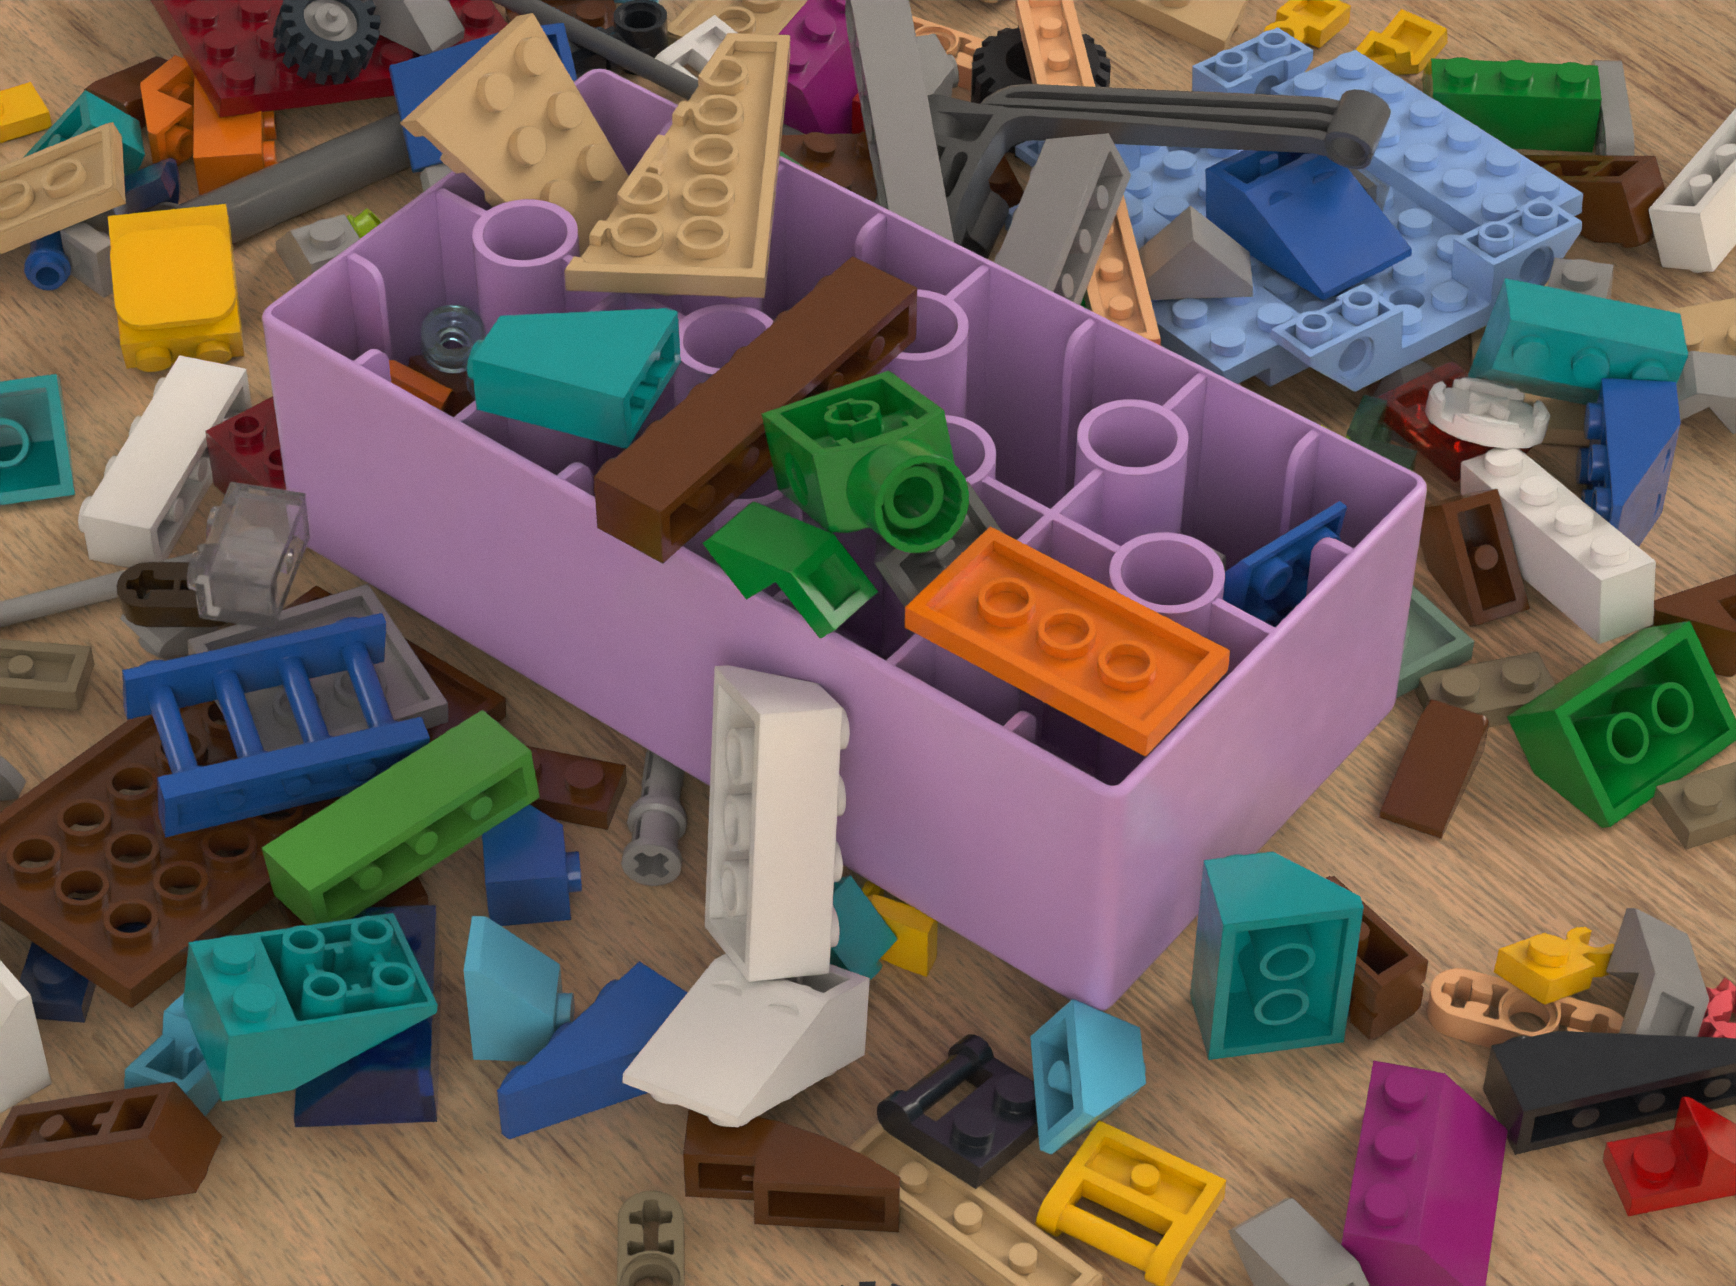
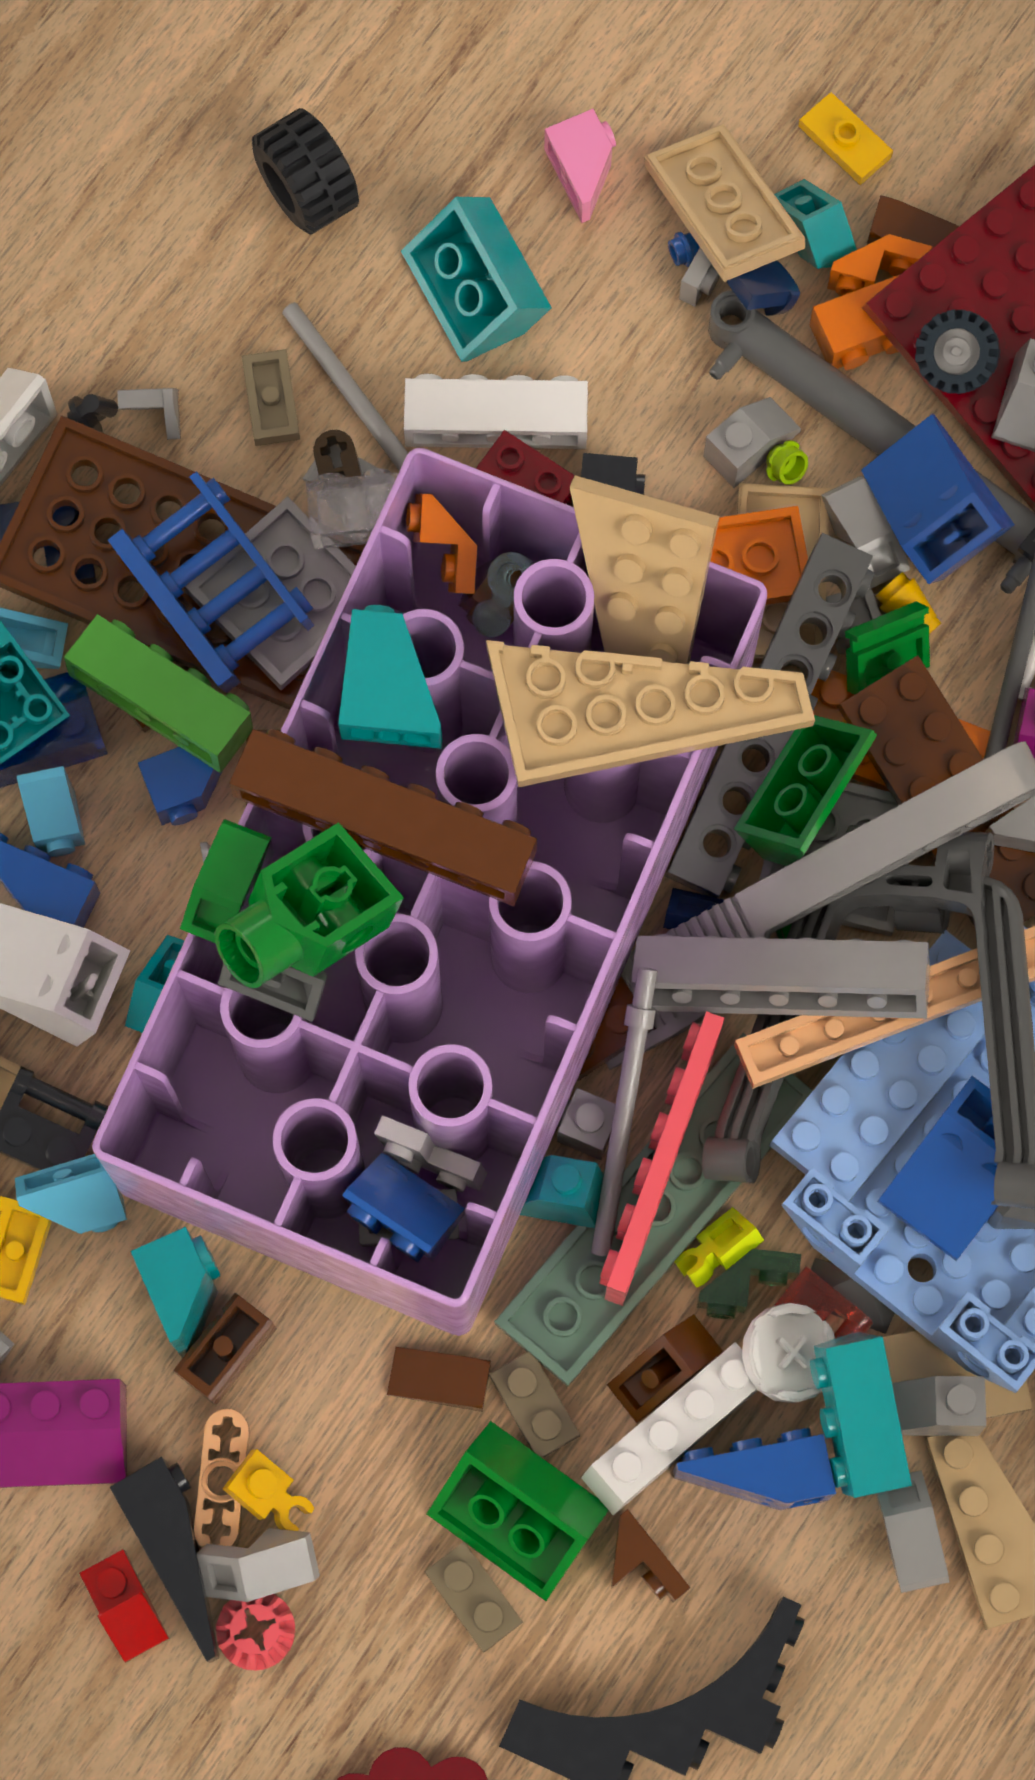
camera: 75 degrees right, 30 degrees up
yellow brick [108,204,245,372] -> none
white slope [705,665,850,982] -> none
orange plate [905,526,1230,757] -> none
light grey slope [1138,206,1253,300] -> none

